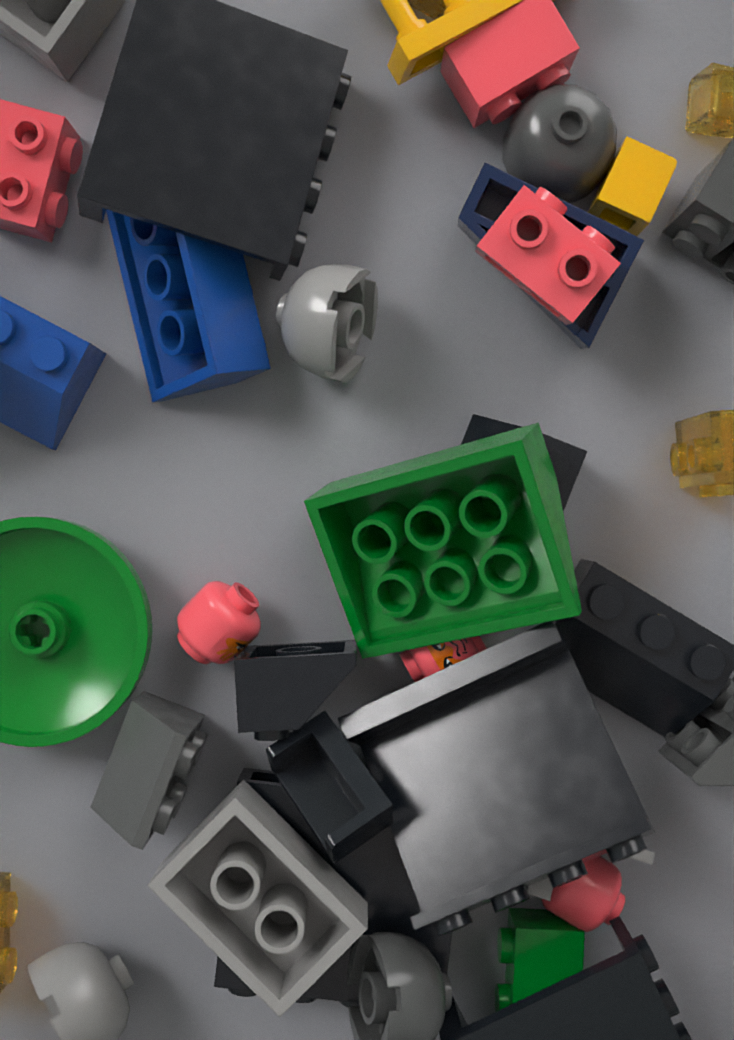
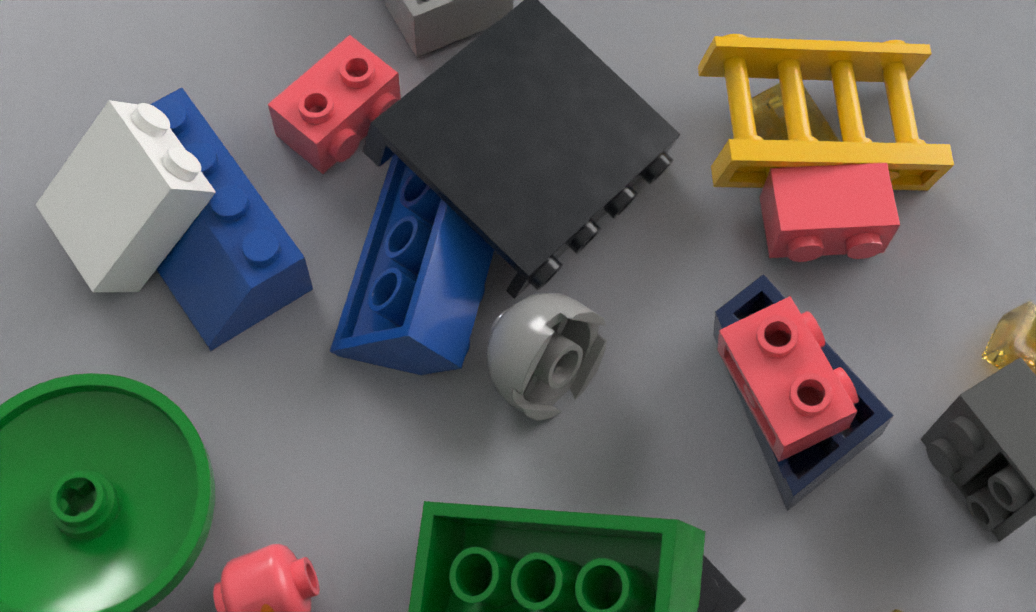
camera: 25 degrees right, 25 degrees down
dark grey cylinder [502,84,617,203] -> none
yellow panel [588,136,677,236] -> none

